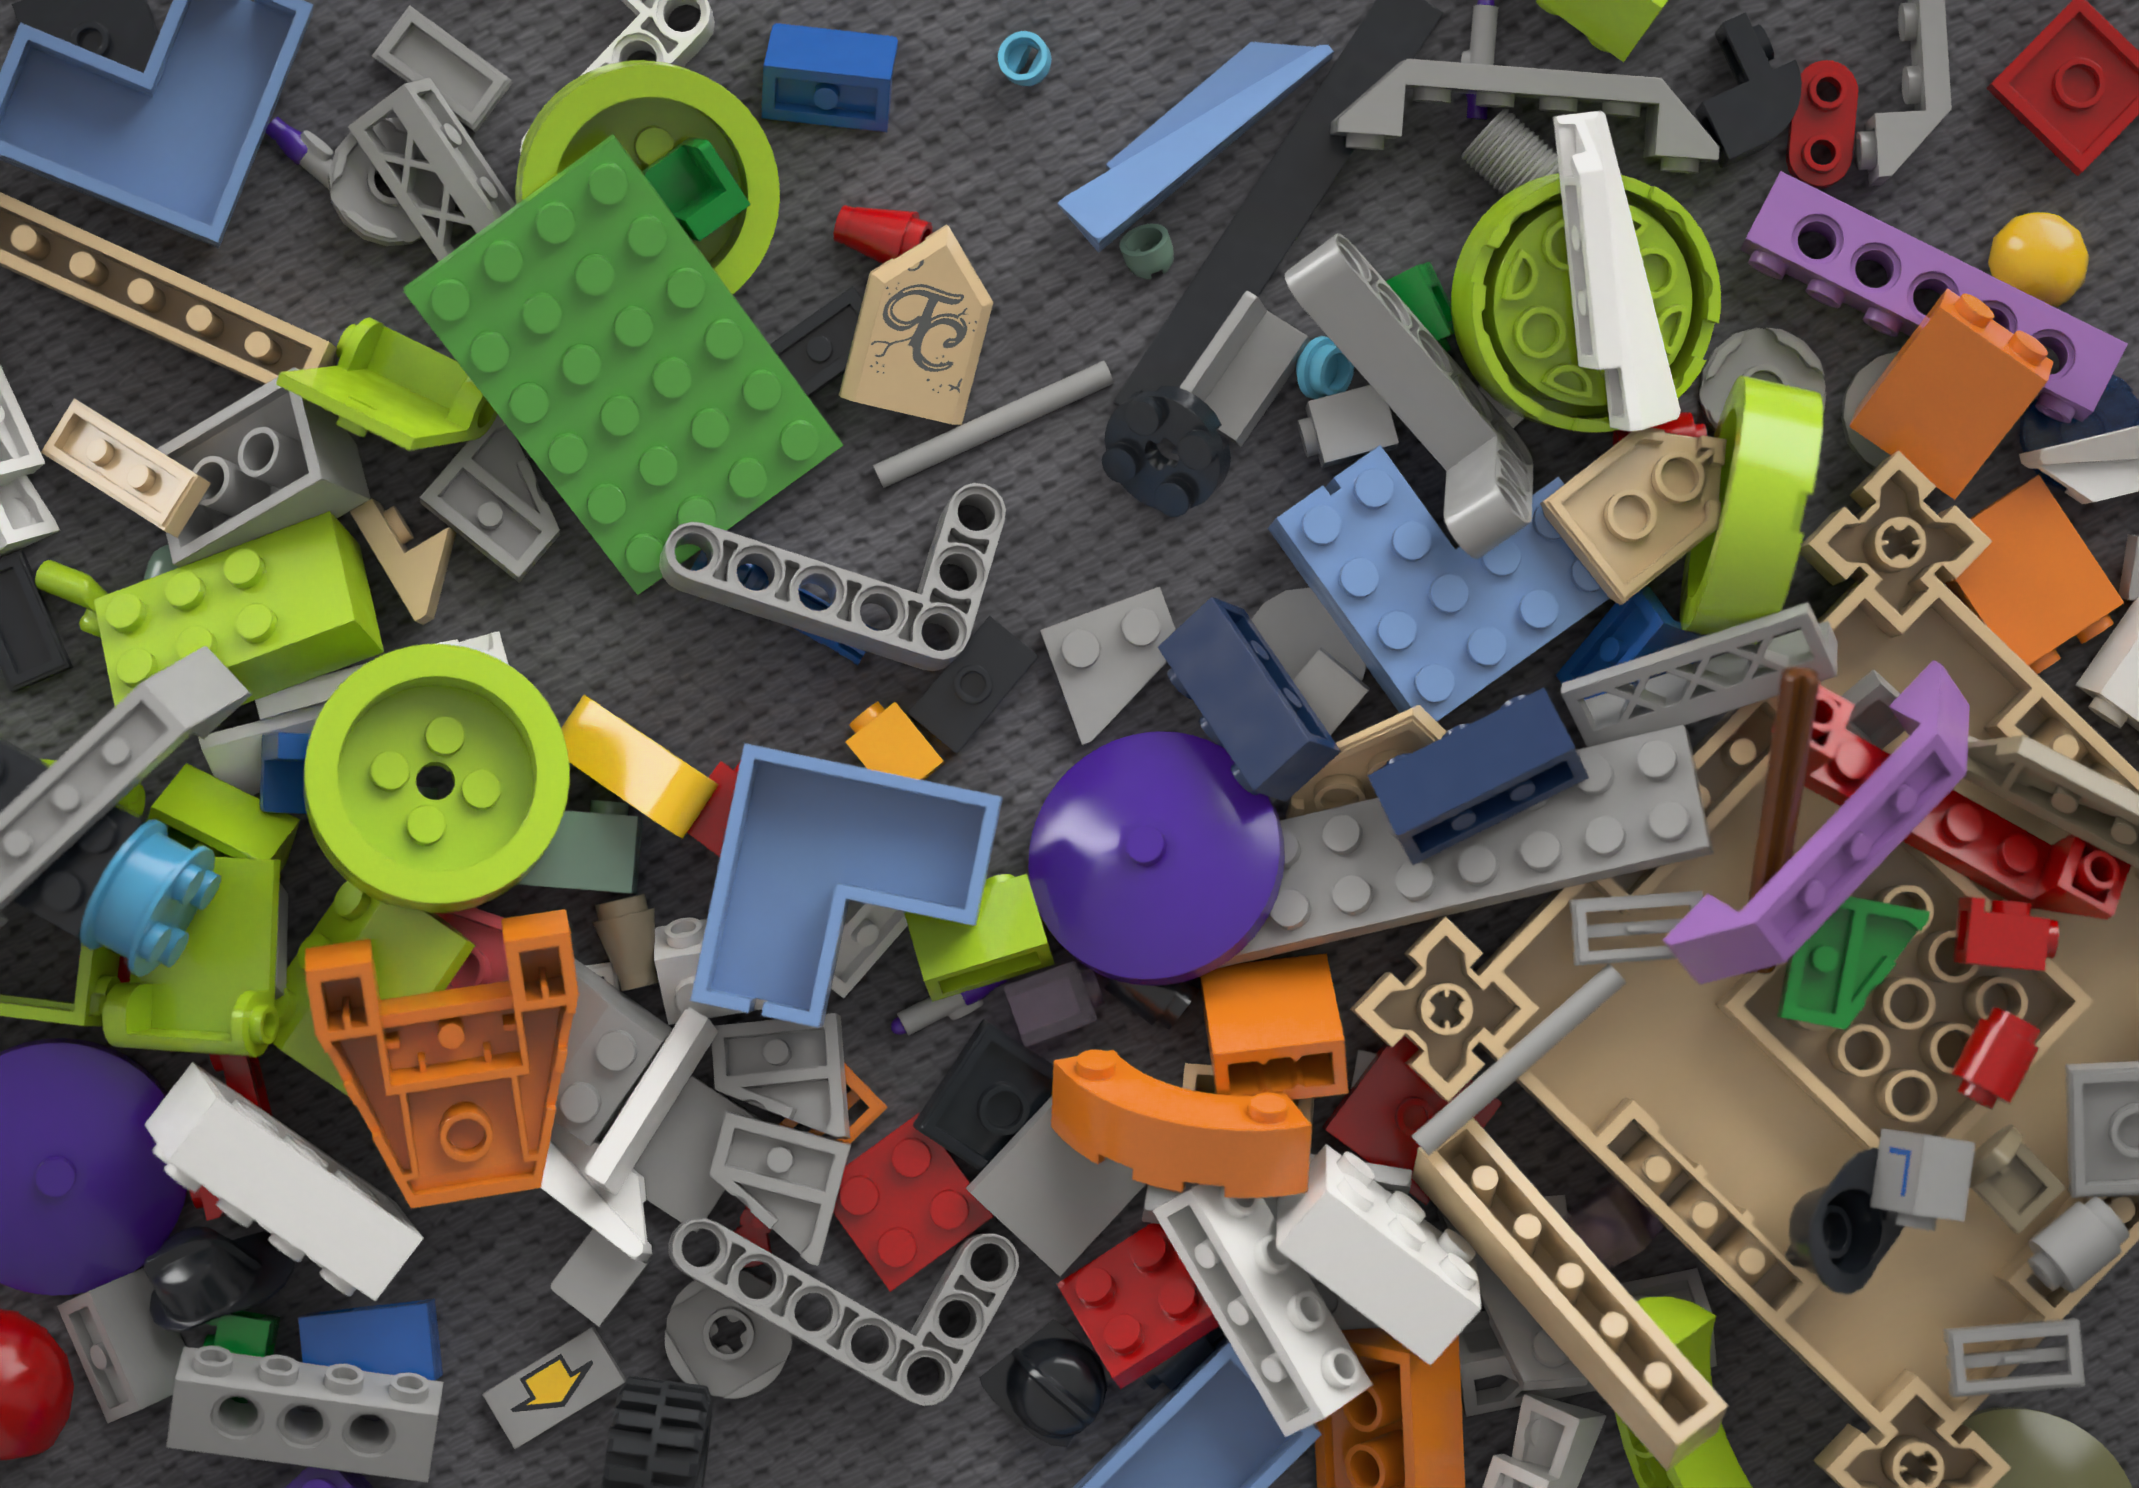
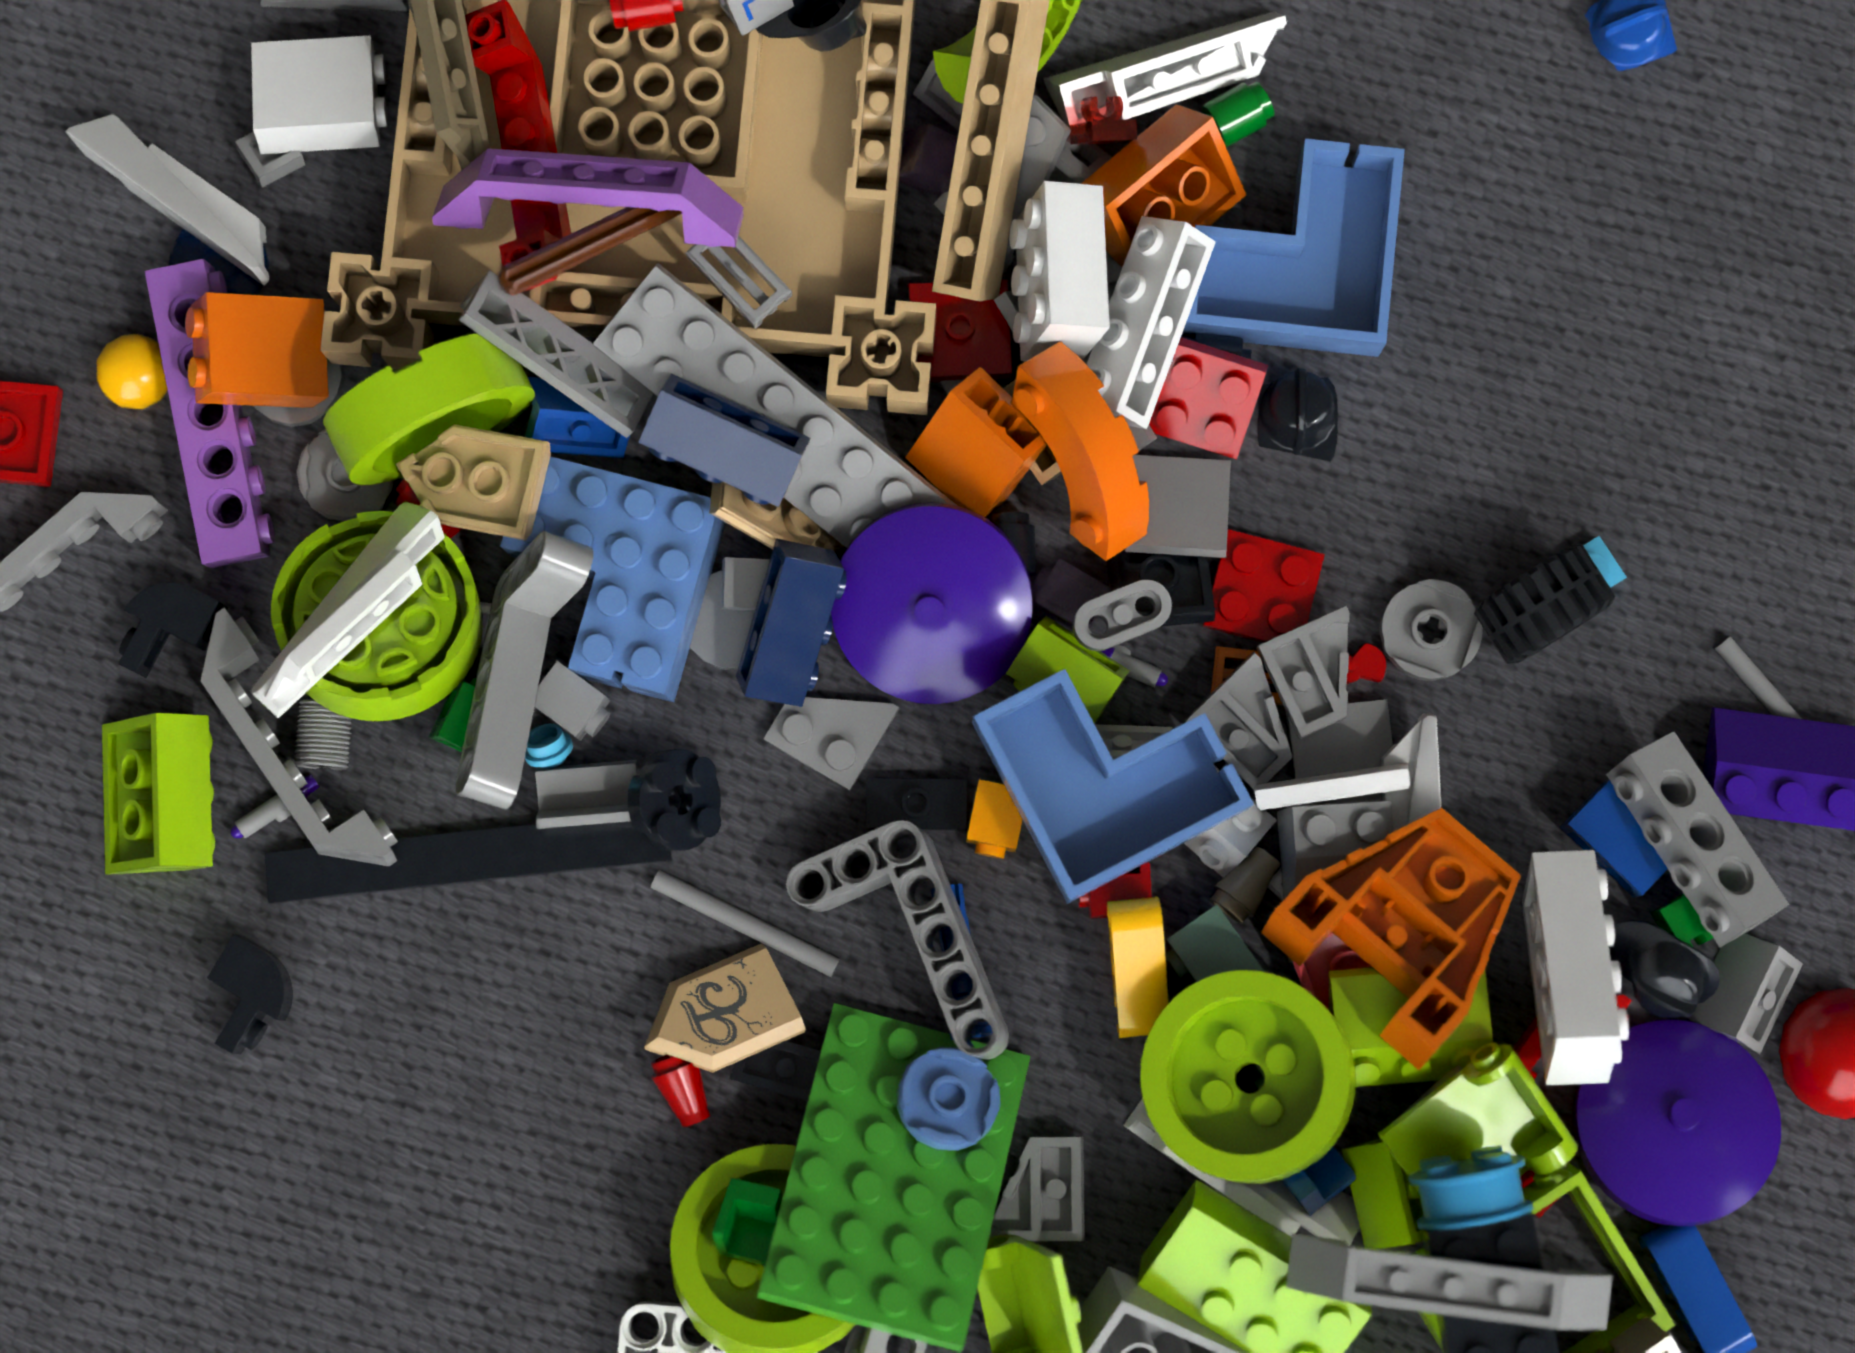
camera: 125 degrees left, 5 degrees down
tan slope [350,498,456,625] -> none
light grey tile [482,1326,626,1449] -> none
light grey panel [550,1228,652,1327] -> none
light grey beam [668,1219,1019,1406] -> none
blue panel [761,23,898,132] -> none
medium azure hinge [998,31,1051,86] -> none
medium blue wedge [1057,42,1334,253] -> none
sand green hinge [1119,224,1174,280] -> none
light grey bar [1412,964,1626,1156] -> none
green wing [1777,896,1930,1030] -> none
red plate [1786,60,1858,189] -> none
light grey plate [1841,669,1905,749] -> none
orange brick [1945,475,2124,674] -> none
red brick [1953,897,2059,971] -> none
none -> medium blue tile [897,1047,1000,1151]
none -> clear red tile [1070,96,1137,145]
none -> light grey plate [1072,580,1172,651]

